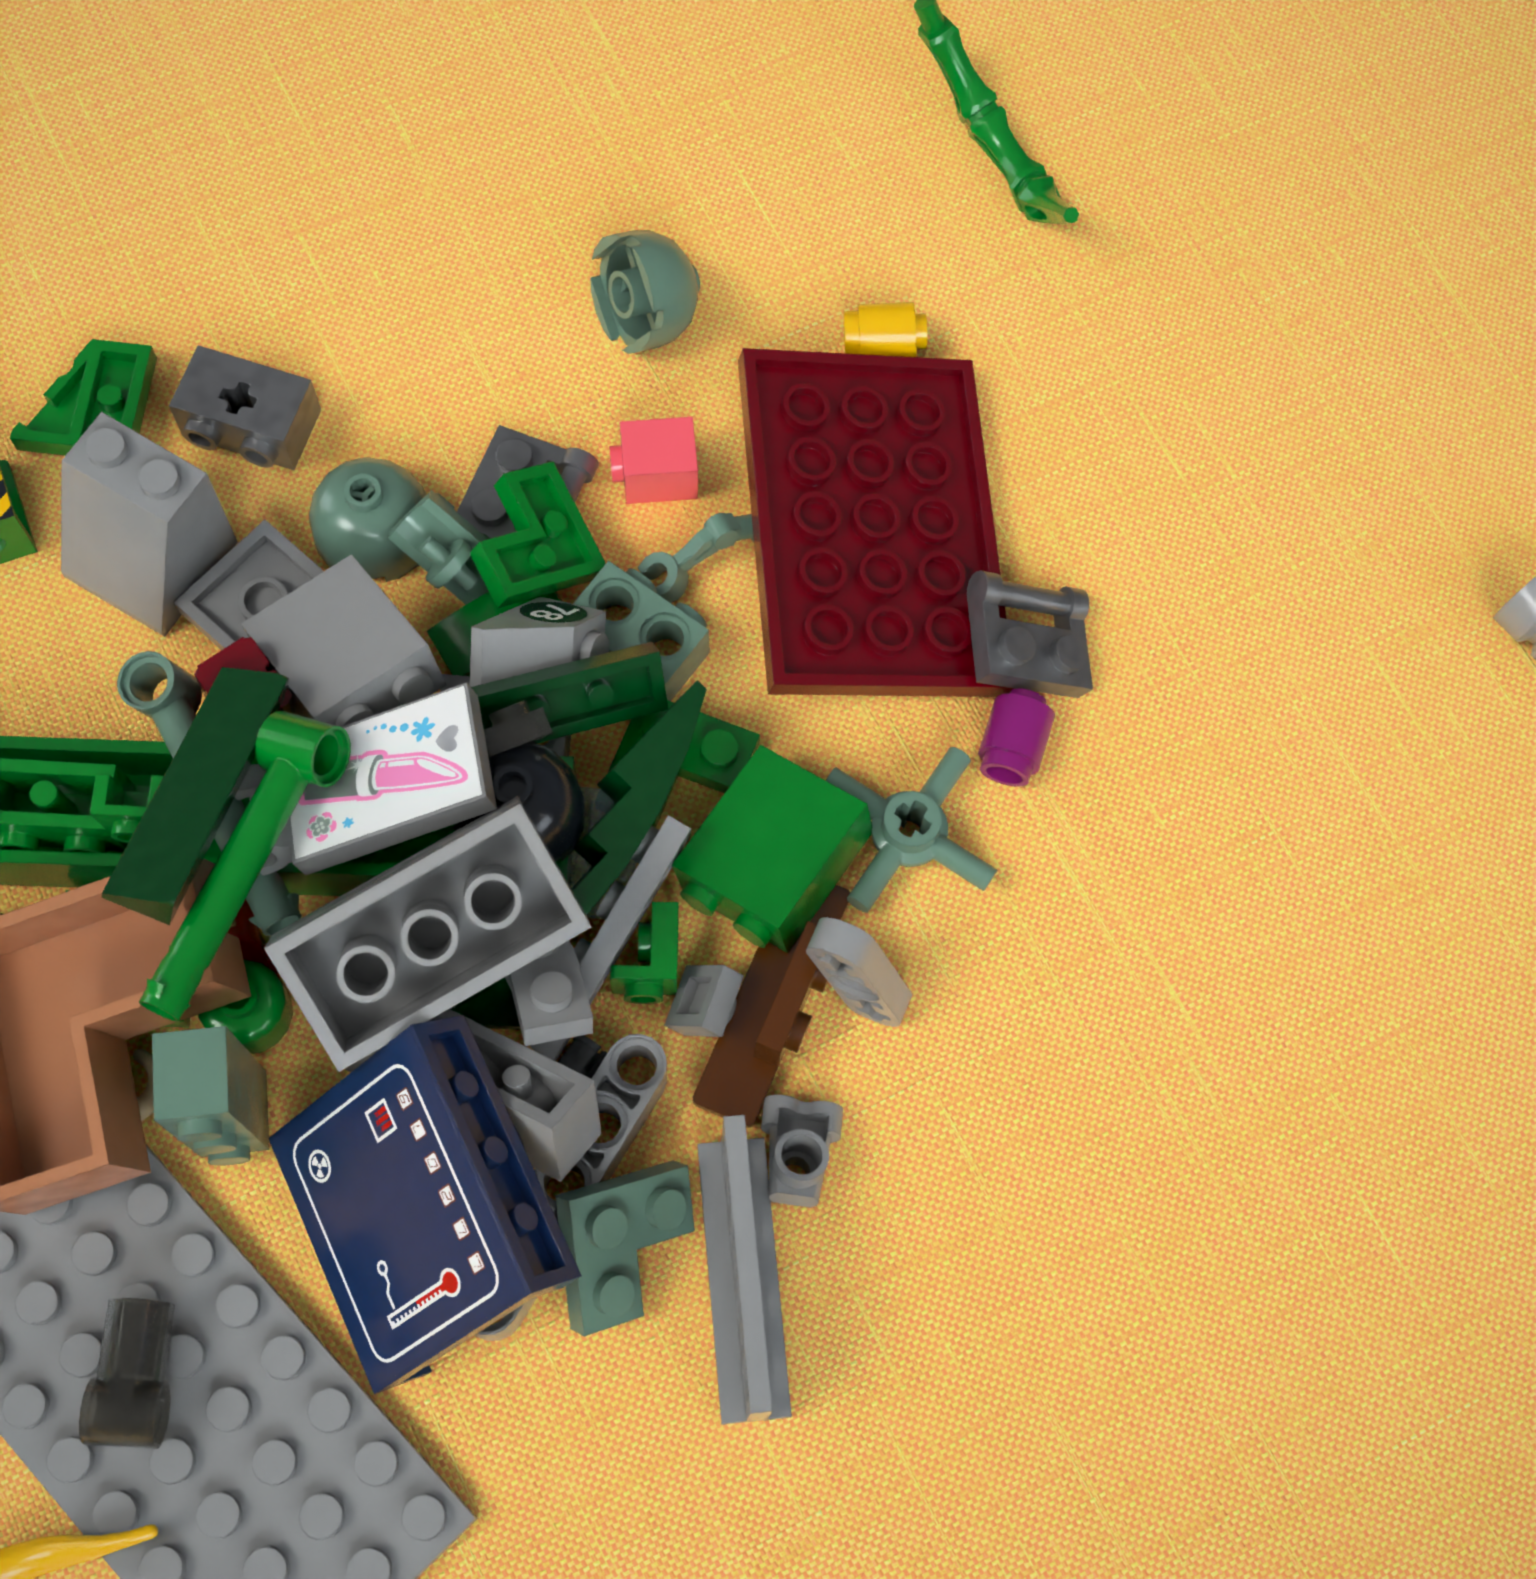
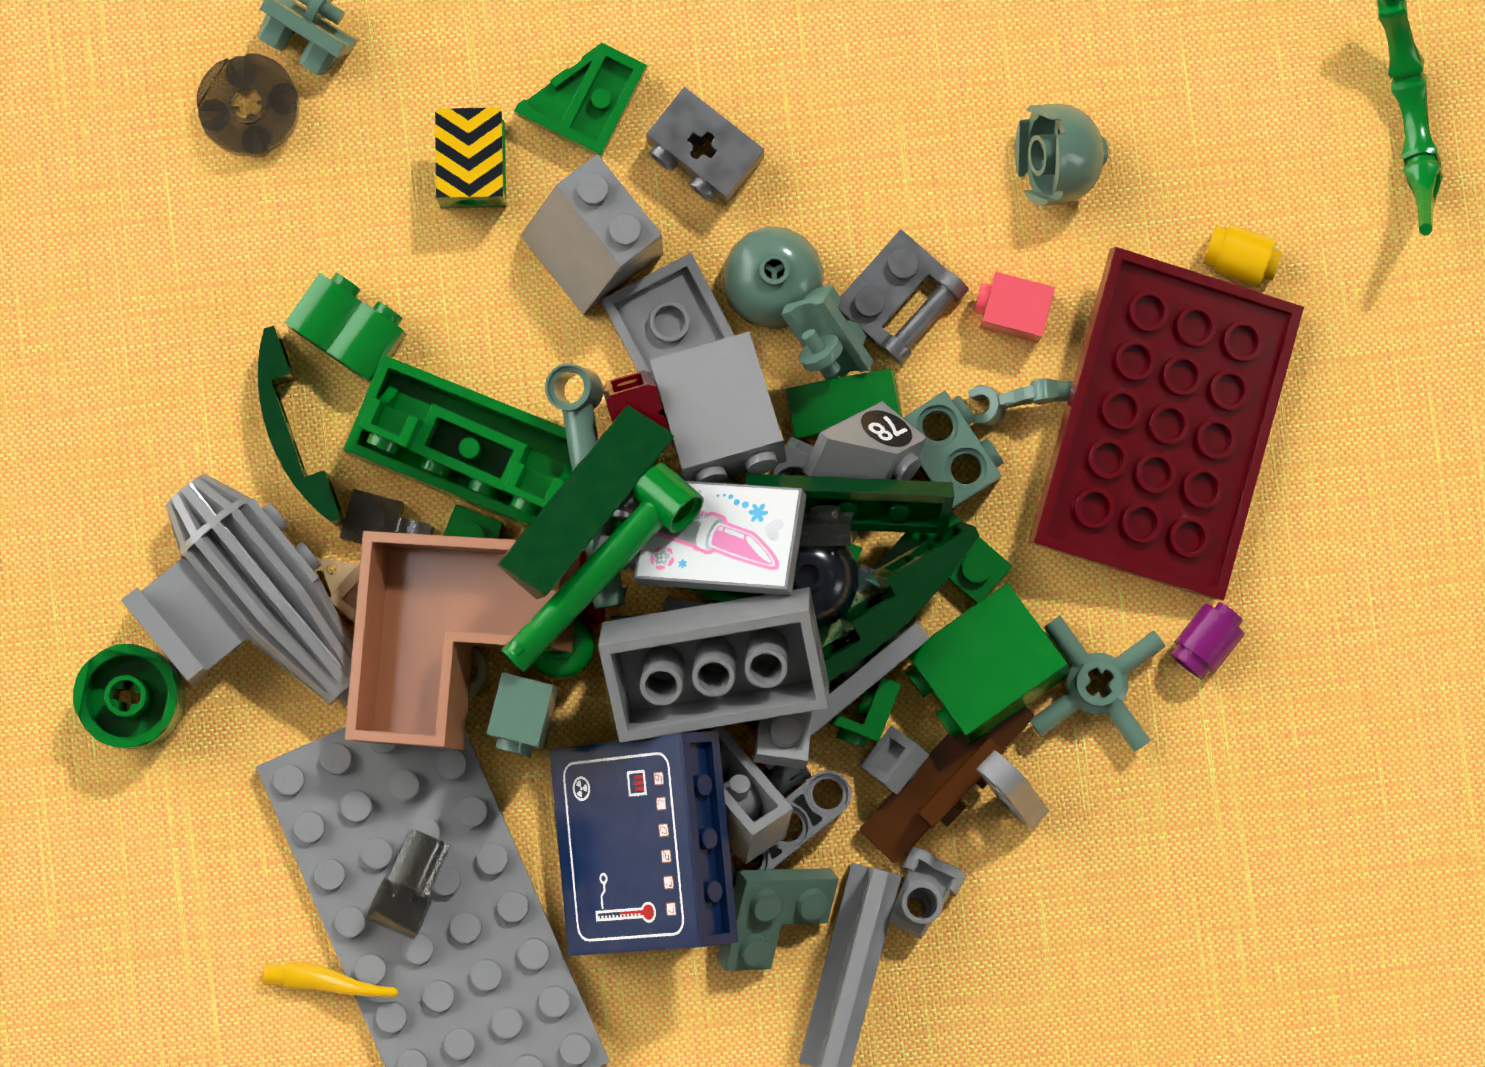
camera: 20 degrees right, 15 degrees up
green plate [470,461,606,609] -> none
flat silver plate [967,570,1093,698] -> none

